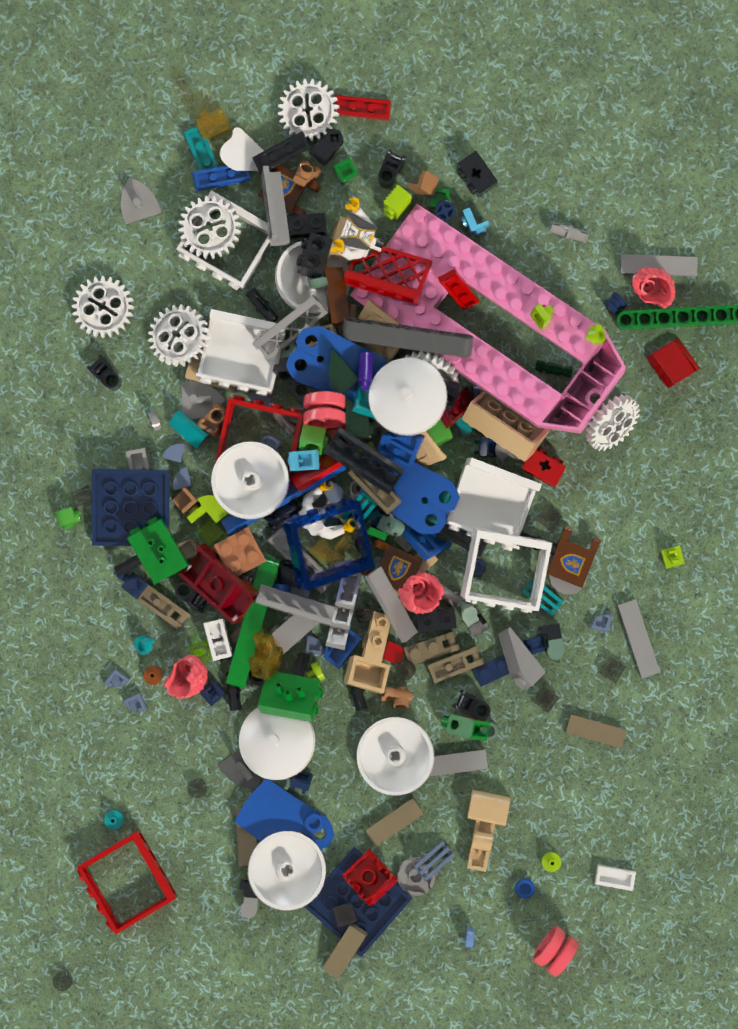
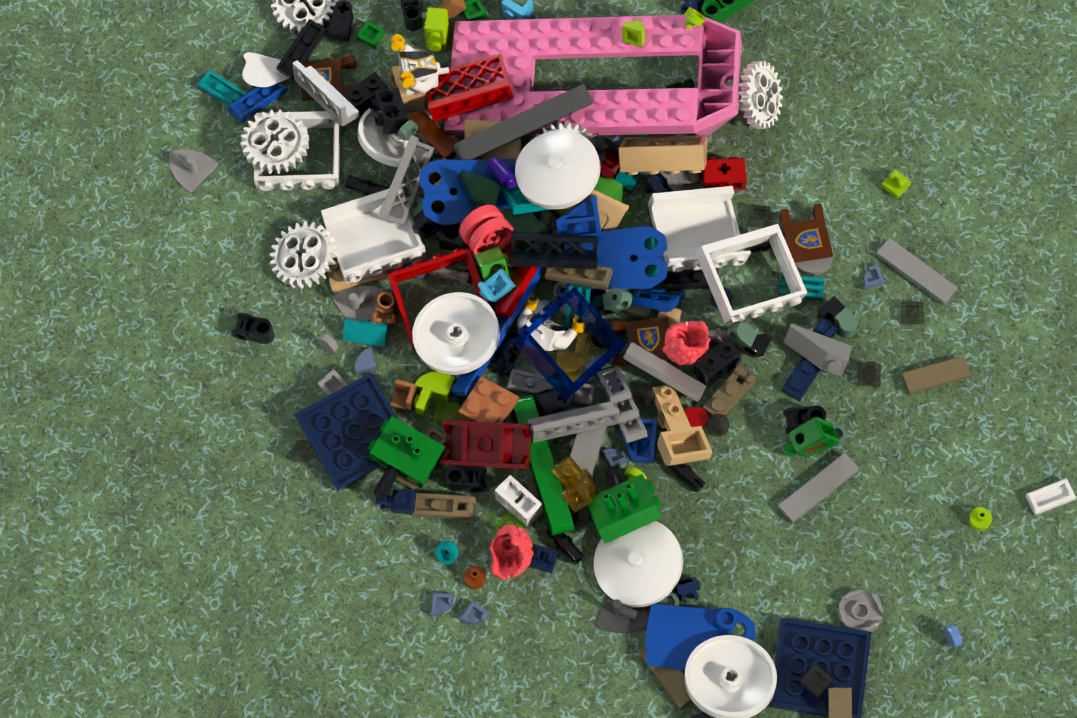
camera: 30 degrees left, 20 degrees down
bright green plate [55,507,82,530] -> none
white gear [72,276,135,339] -> none
sand blue tile [173,467,192,491] -> none
clear smoke tile [188,778,207,798] -> none
clear yellow brick [194,108,231,139] -> none
medium nougat plate [293,160,321,187] -> none
red slope [342,849,398,906] -> none
white dish [357,717,434,795] -> none
dark tan tile [365,798,424,846] -> none
green tile [367,524,388,541] -> none
medium nougat plate [380,687,413,709] -> none
sand blue tile [413,841,455,881] -> none
dark tan plate [427,646,484,683] -> none
dark blue wheel [435,200,454,220] -> none
red tile [438,268,480,310] -> none
tan plate [466,789,510,872] -> none
blue tile [515,878,535,899] -> none
coral wheel [532,925,579,977] -> none
red slope [646,338,700,388] -> none

